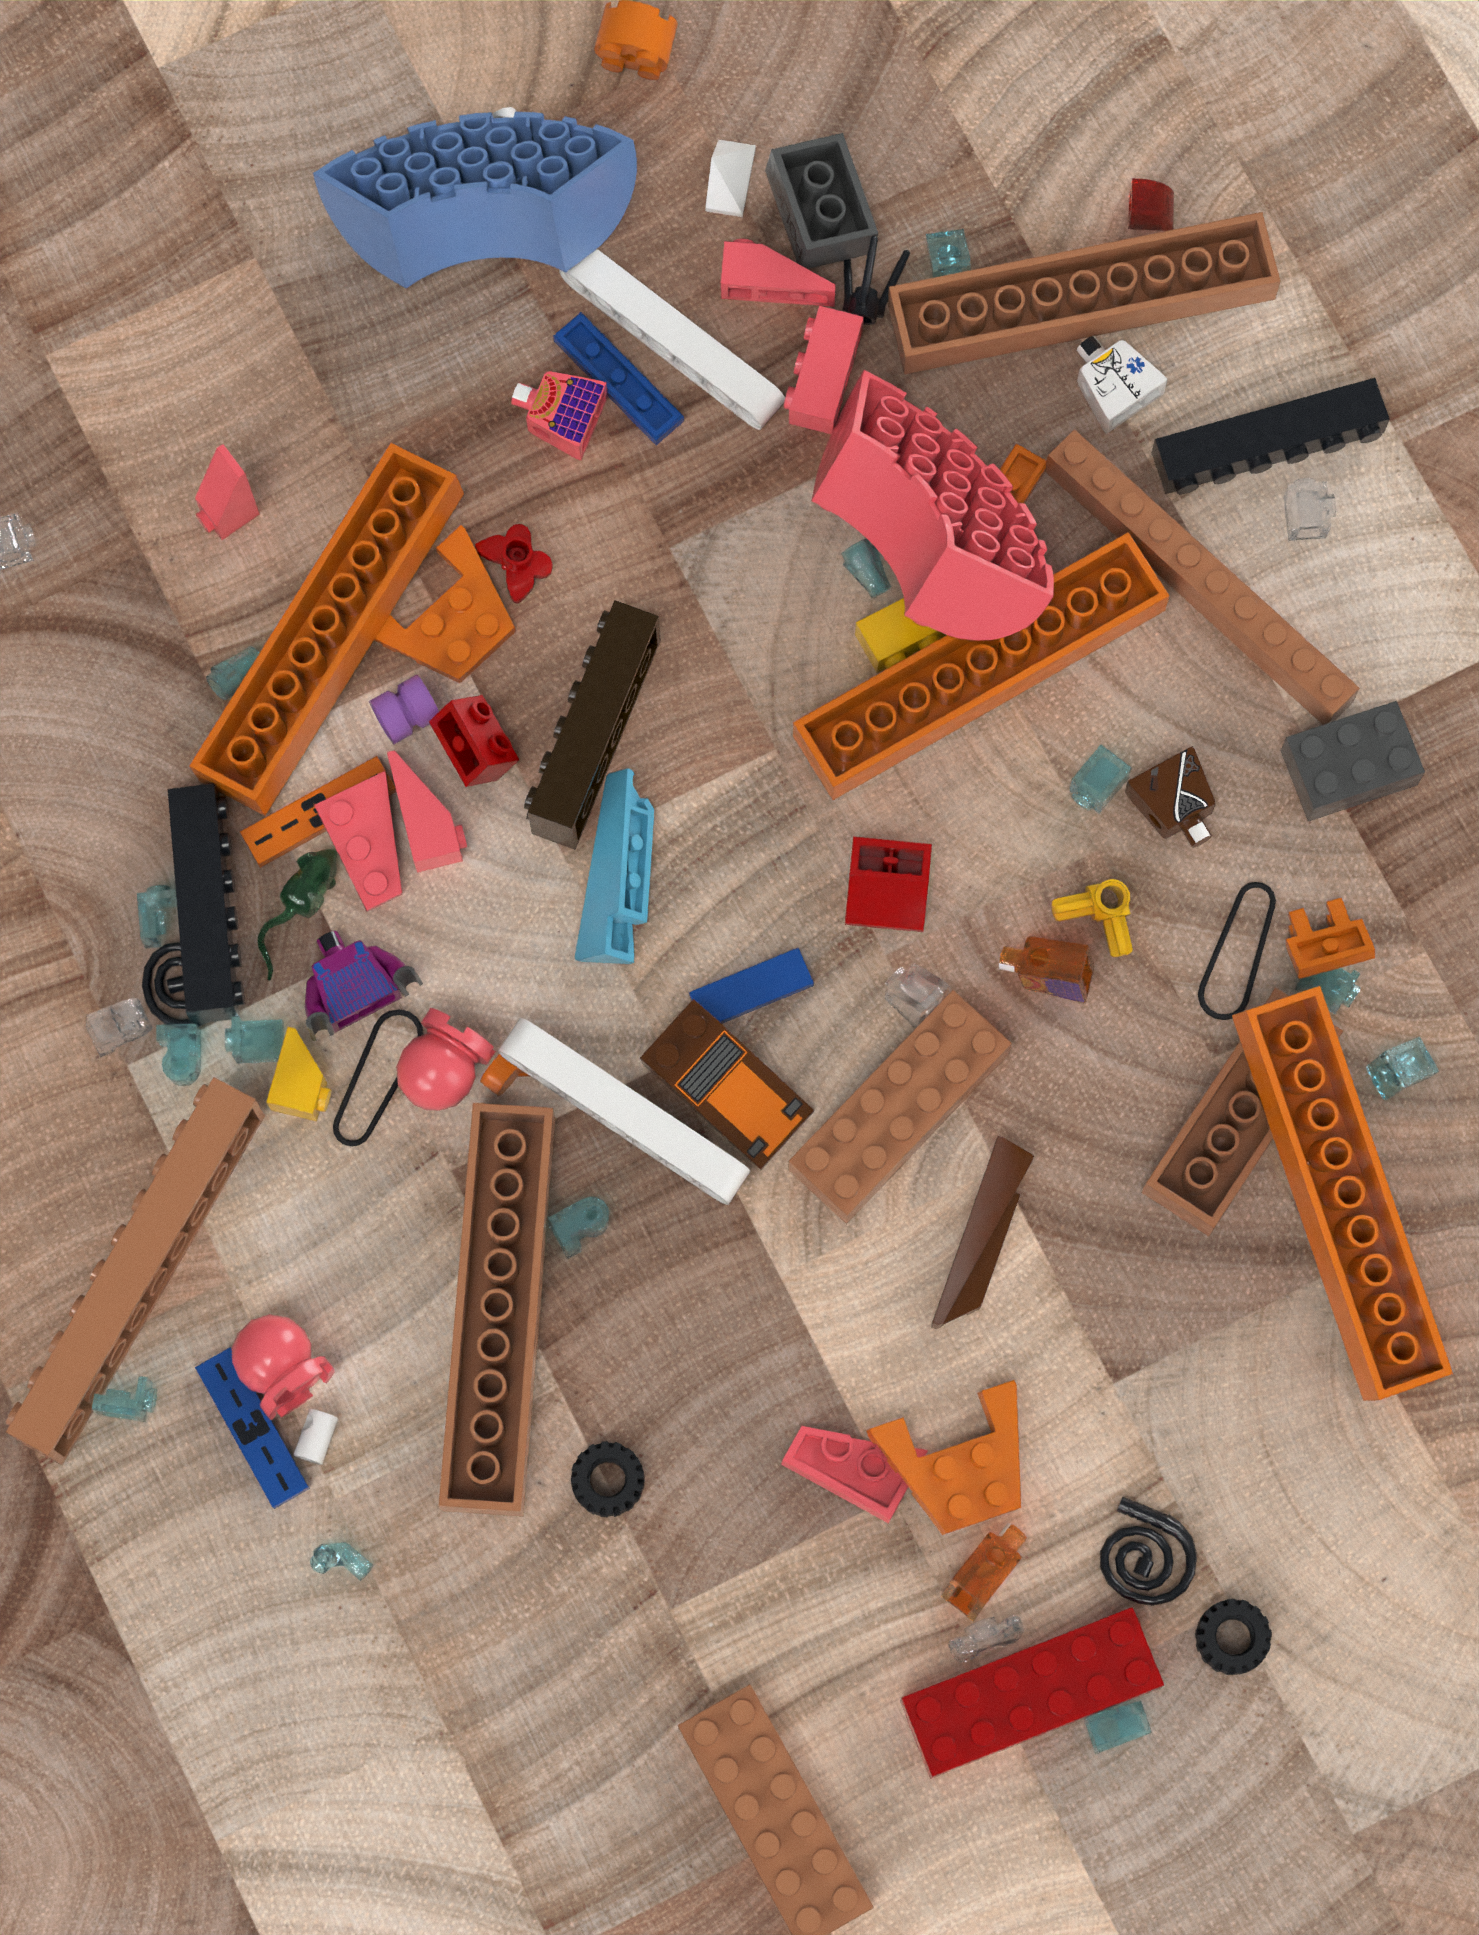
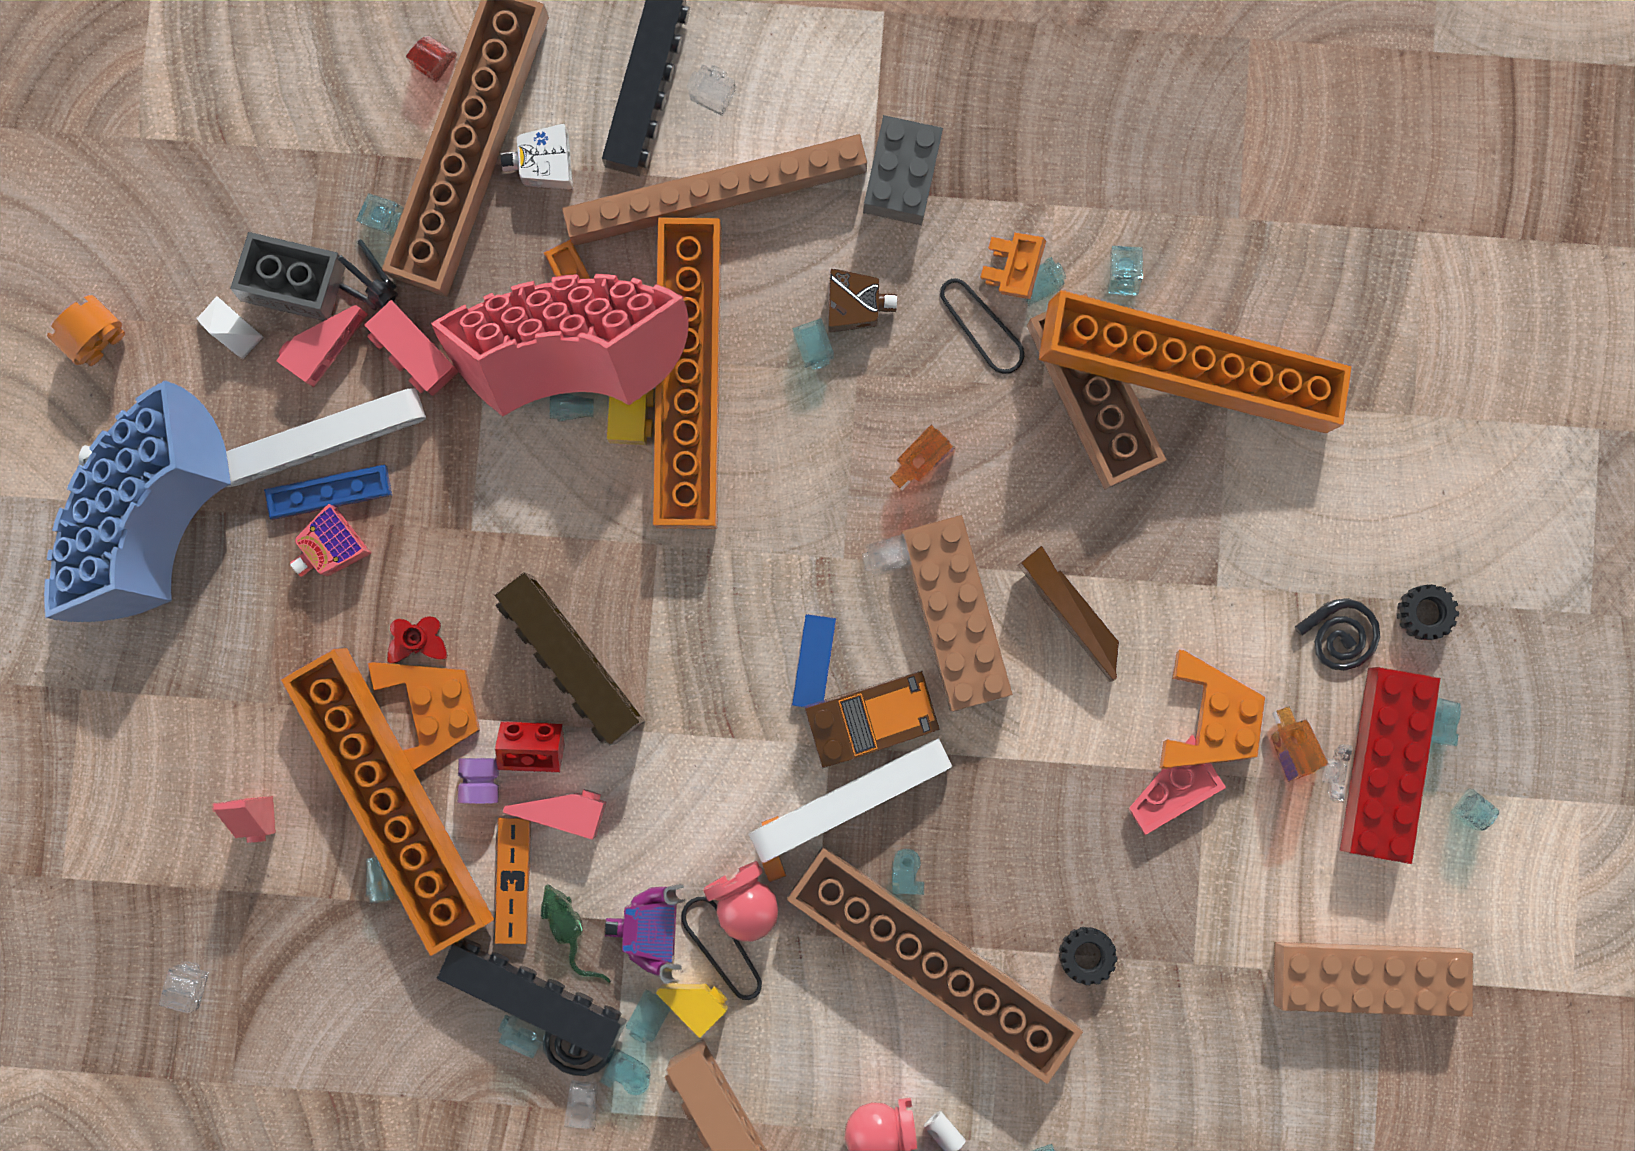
camera: 60 degrees left, 10 degrees up
coral wing [314,771,402,912] -> none
medium azure wedge [575,768,654,964] -> none
red slope [845,836,932,932] -> none
yellow axle [1051,879,1133,957] -> none
none -> clear light blue leg [1450,788,1500,831]

